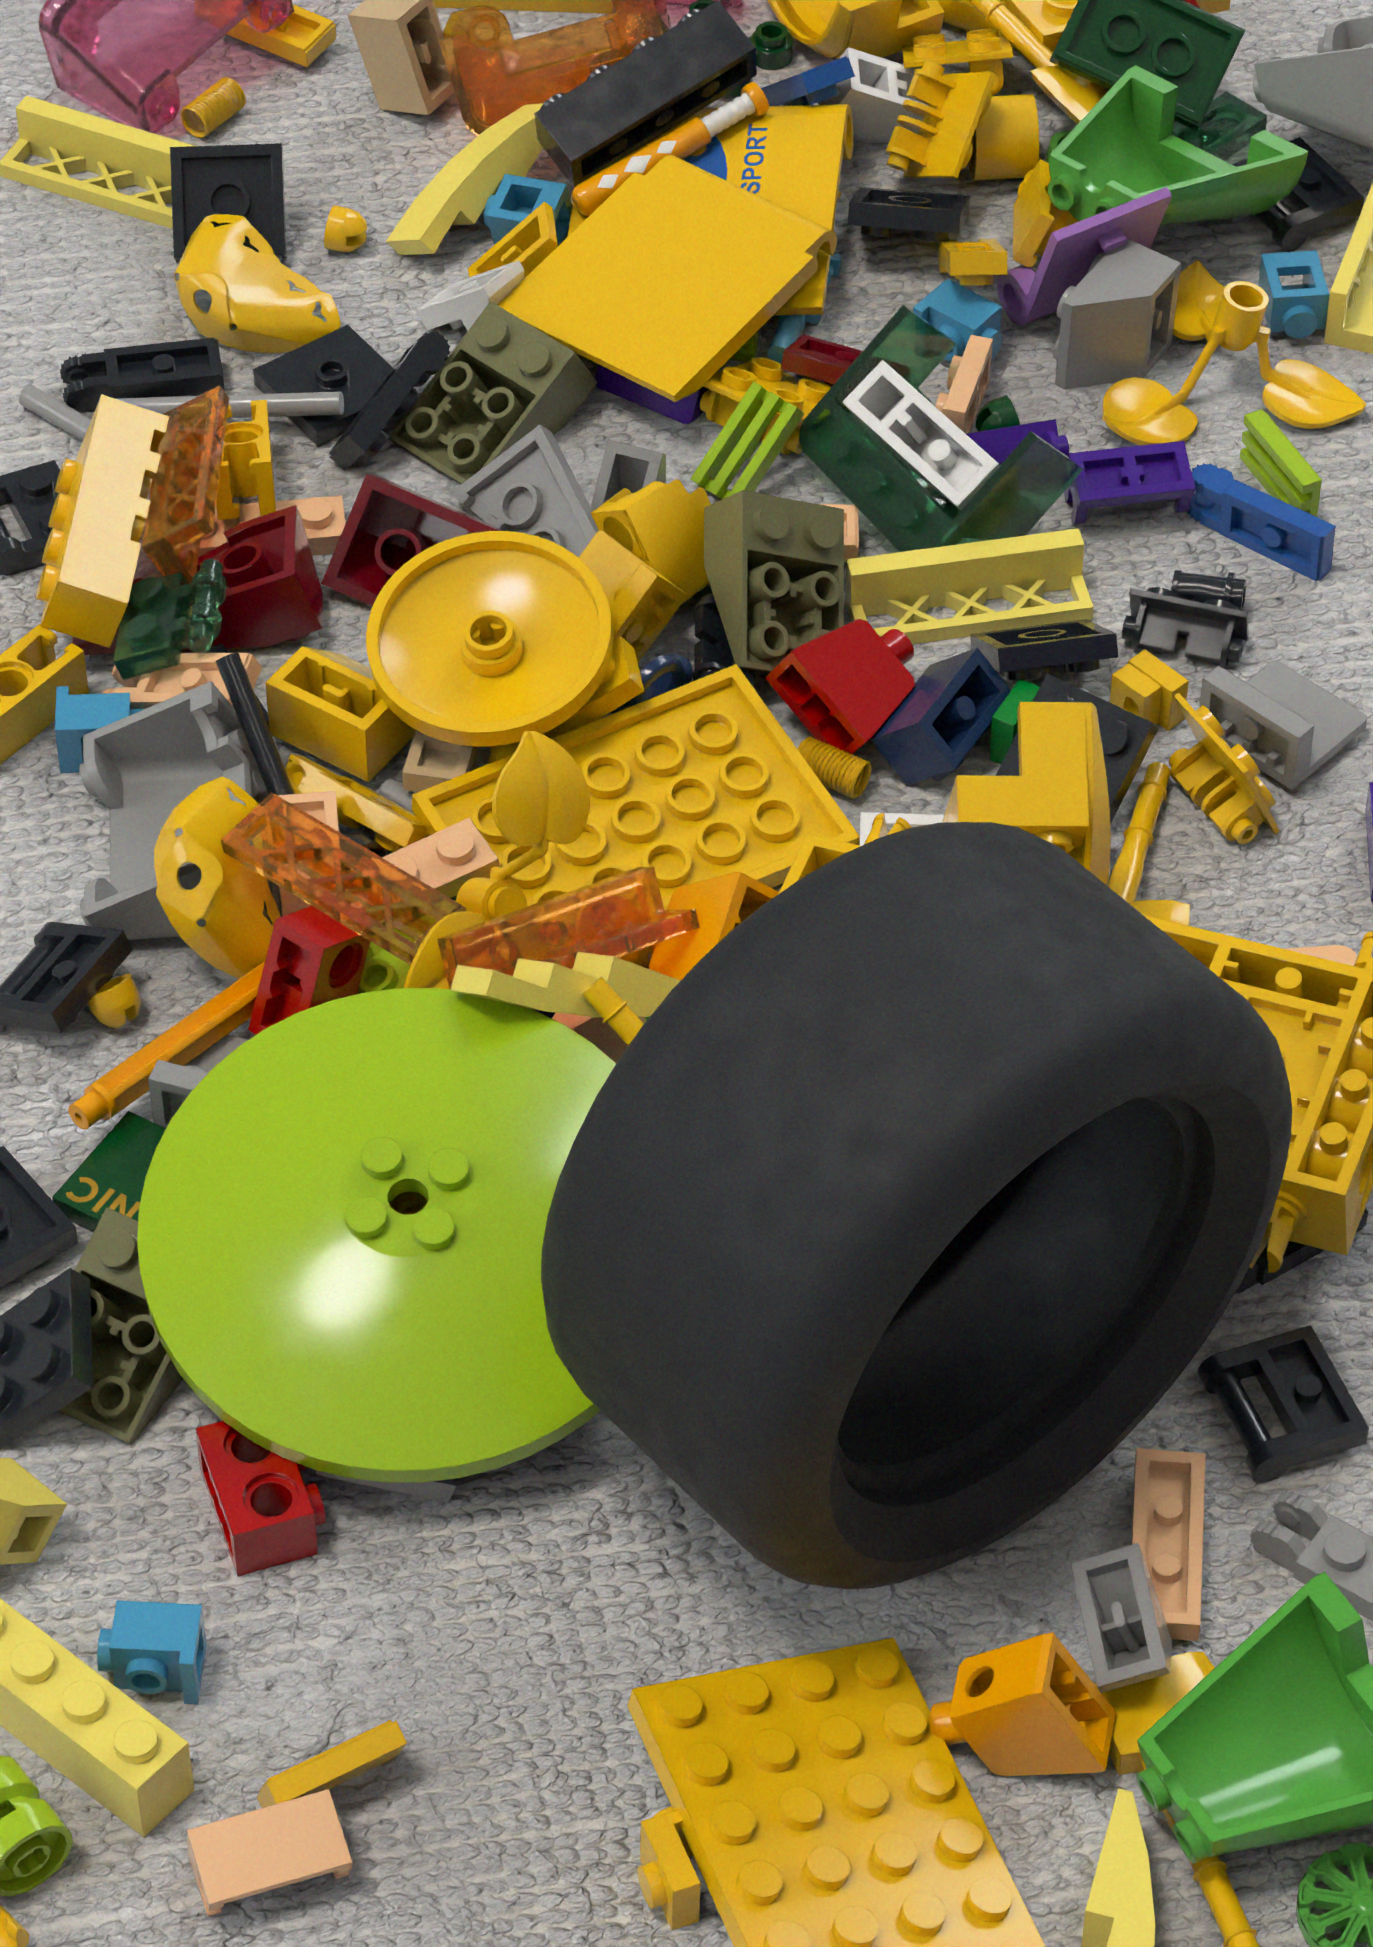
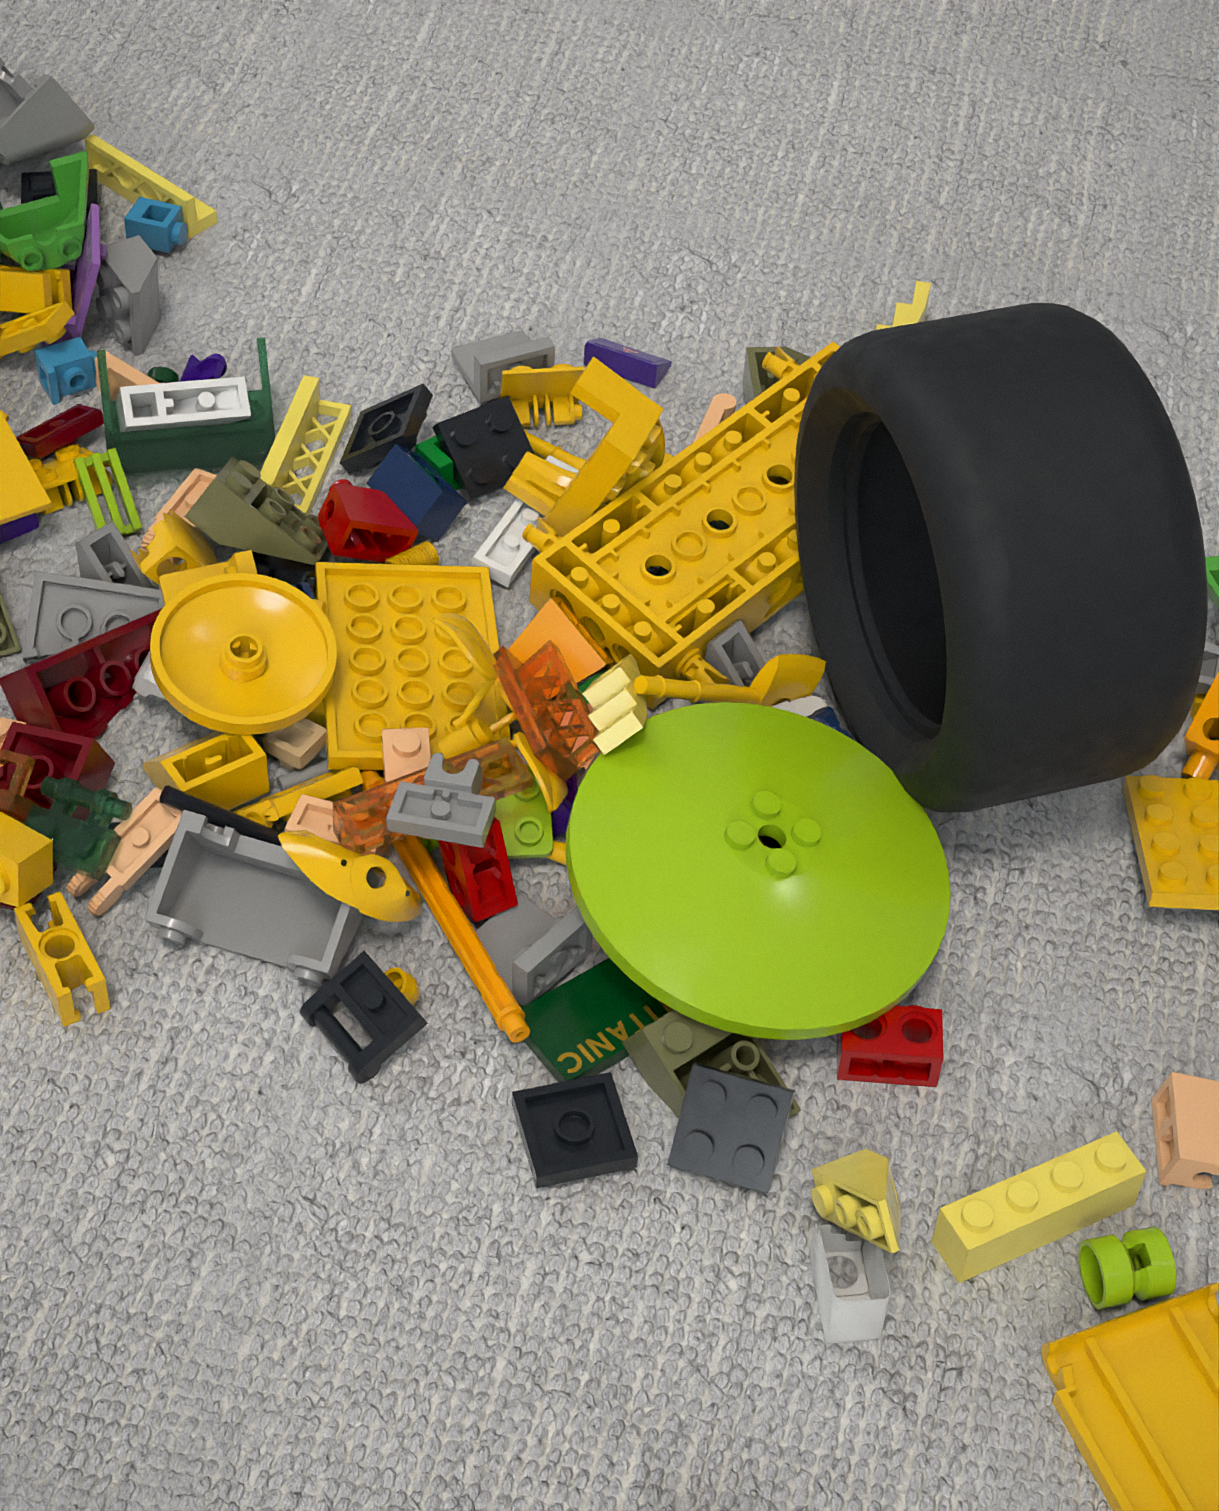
camera: 70 degrees left, 0 degrees up
dark azure brick [55,686,144,773] -> none
dark azure brick [97,1600,207,1705] -> none
yellow tile [257,1720,407,1808] -> none
dark purple hinge [1063,441,1196,524] -> none
yellow plant [1102,260,1366,445] -> none
yellow piece [1110,649,1189,731] -> none
black hinge [1122,587,1249,666] -> none
black pin [1171,570,1247,611] -> none
blue hinge [1187,463,1336,581] -> none
lime tile [1240,409,1322,517] -> none
none -> light grey plate [386,753,496,848]

